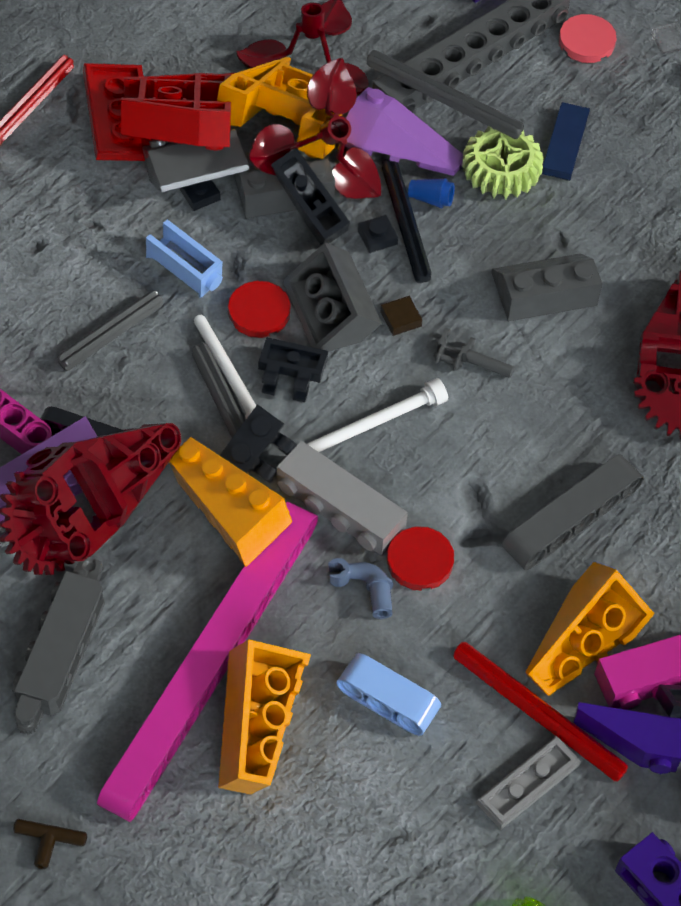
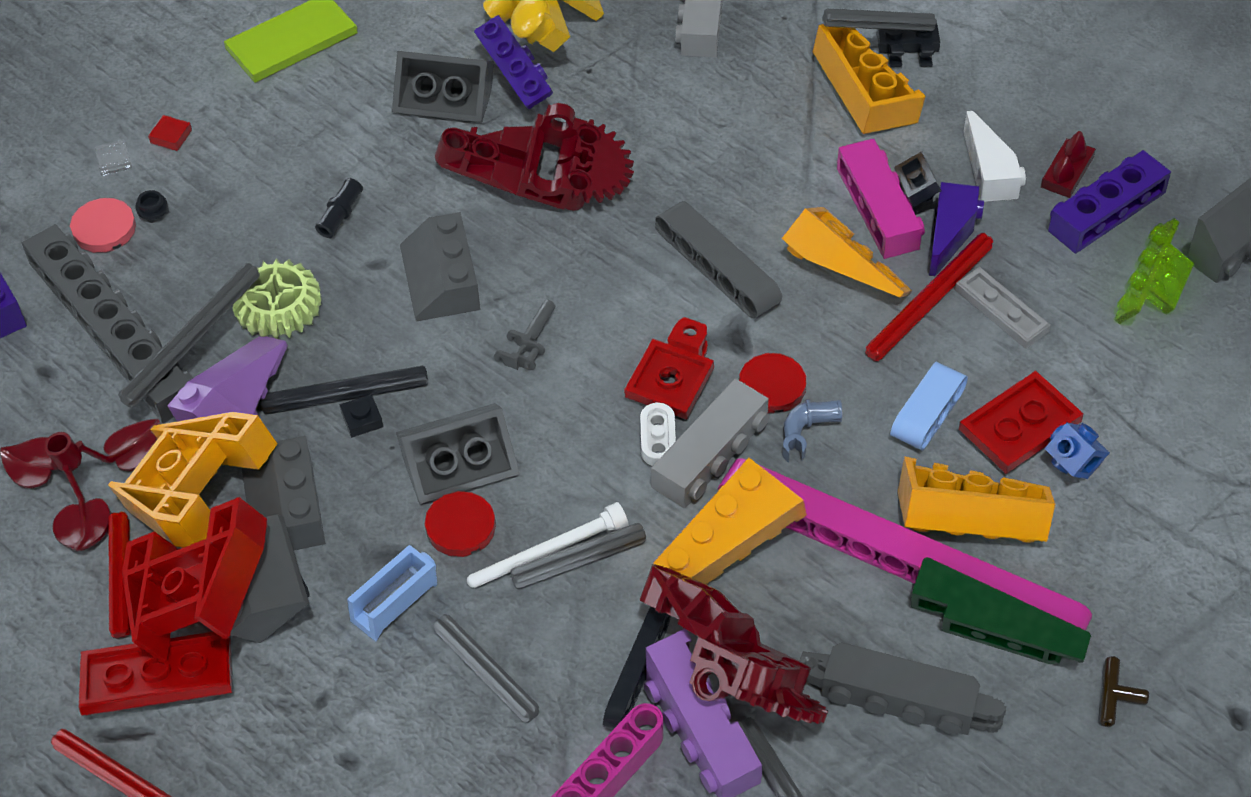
camera: 85 degrees left, 5 degrees down
black plate [220,404,297,483] -> none
dark red plant [249,58,381,199] -> none
black plate [258,337,328,402] -> none
black slope [271,148,350,245] -> none
white piece [307,378,448,452] -> none
dark brown tile [380,296,422,336] -> none
blue cone [408,178,455,209] -> none
dark blue tile [542,102,590,181] -> none
none -> black plate [135,190,168,220]
none -> black pin [315,178,363,238]
none -> red plate [624,317,714,420]
none -> white plate [640,403,676,466]
none -> dark green wedge [911,557,1091,664]
none -> red plate [959,370,1084,474]
none -> blue brick [1045,422,1110,479]

